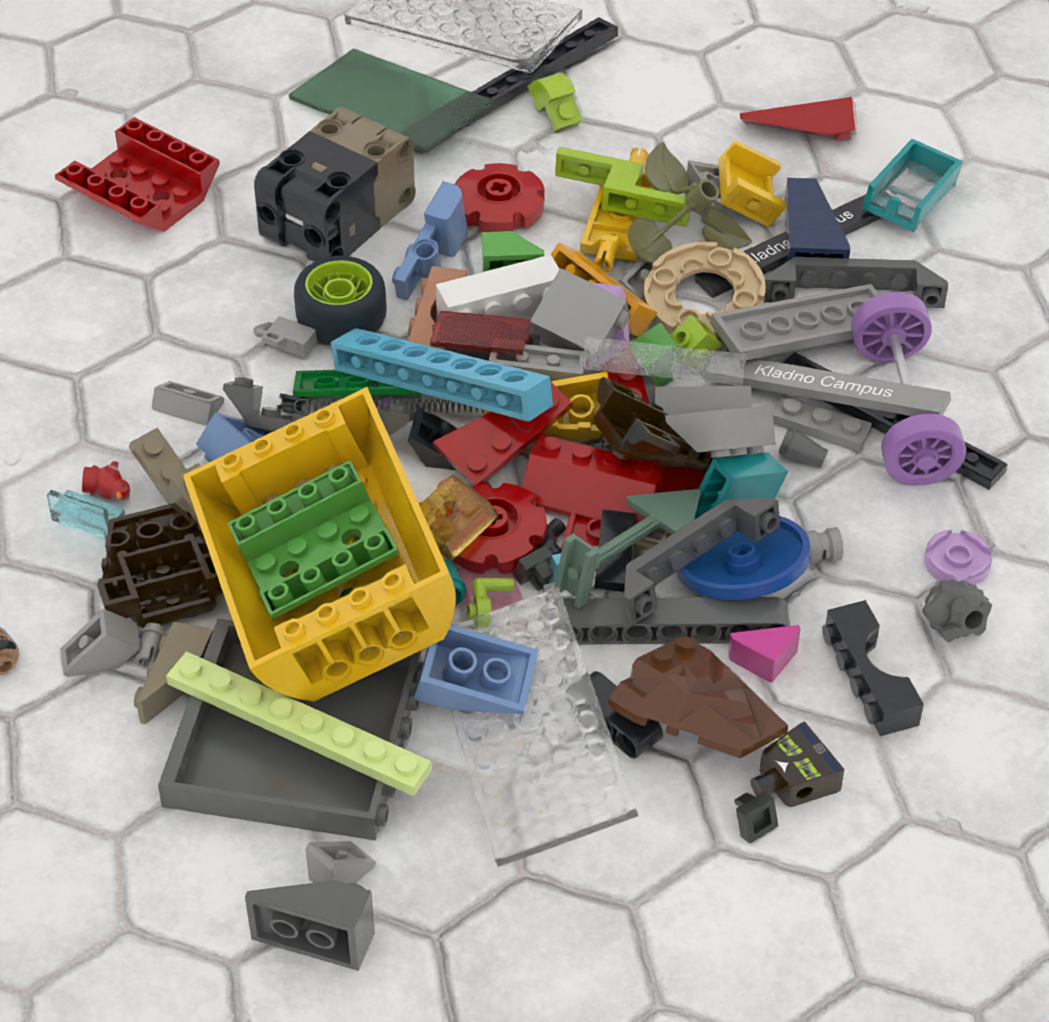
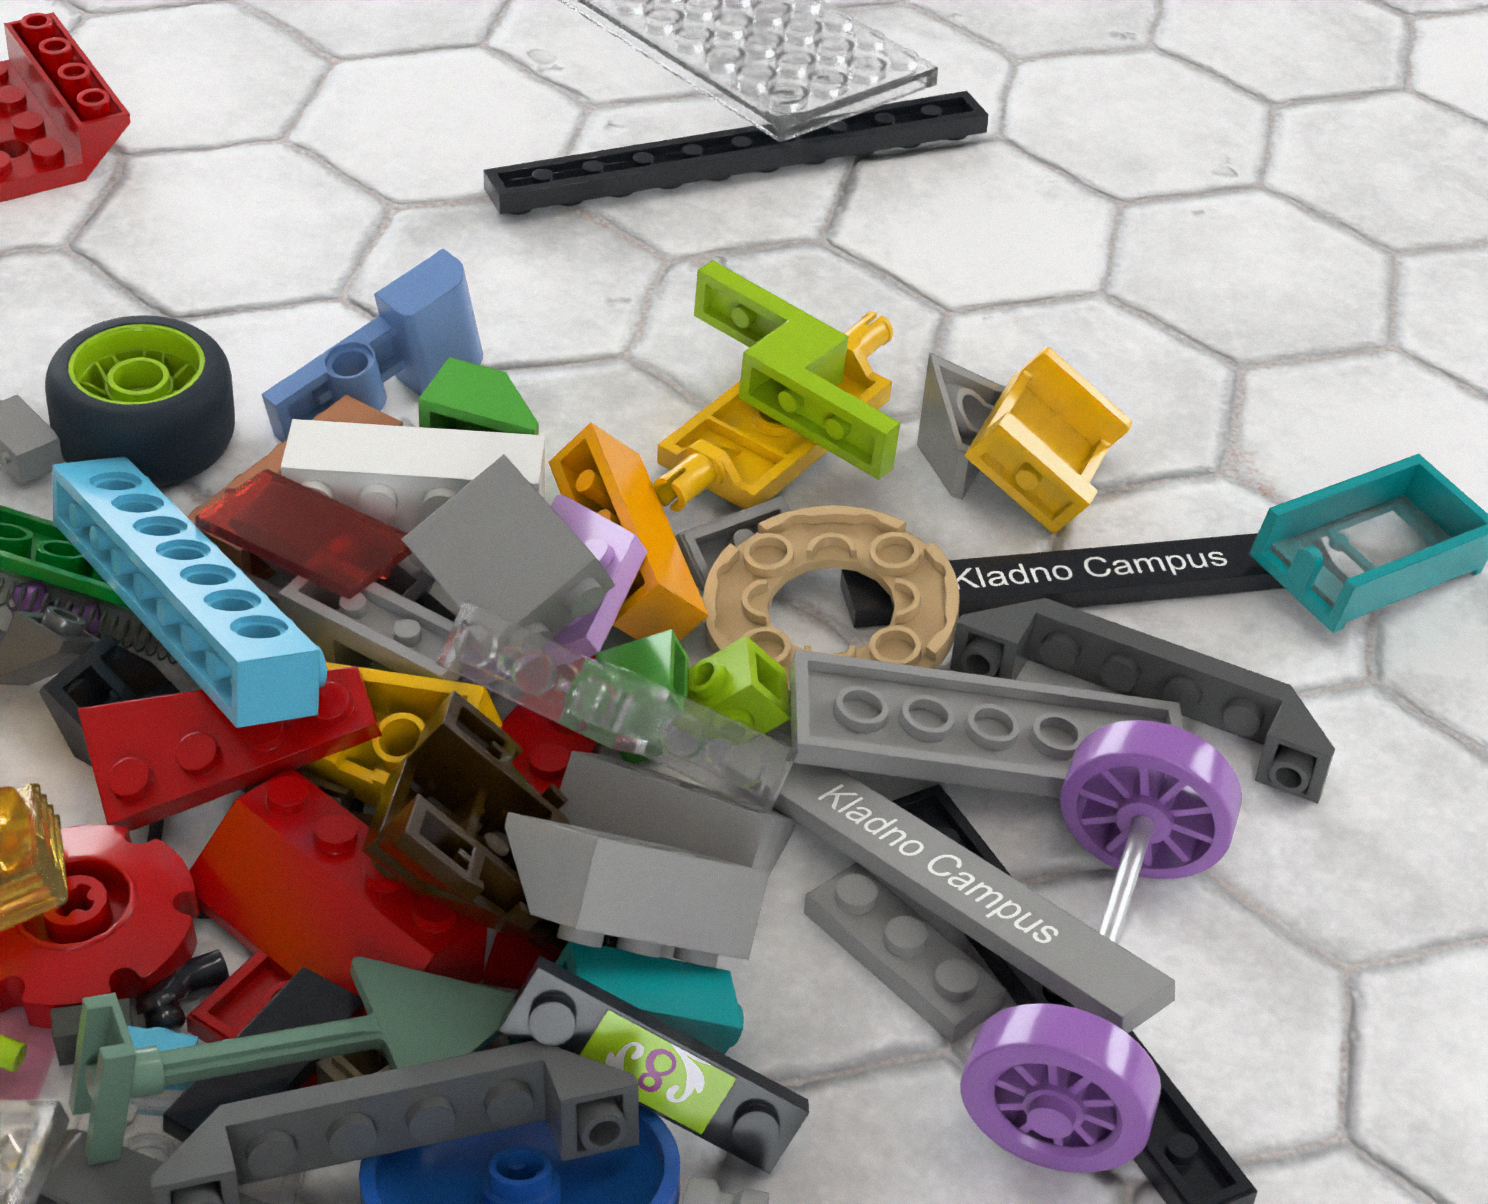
camera: 20 degrees right, 5 degrees down
black piece [254,107,416,262] -> none
clear green piece [288,48,492,153] -> none
red piece [454,163,545,232] -> none
lime brick [528,73,582,132] -> none
olive plant [628,142,752,264] -> none
red wedge [739,97,857,141] -> none
dark grey cone [778,429,828,467] -> none
dark blue slope [785,178,850,262] -> none
none -> black plate [499,955,809,1174]

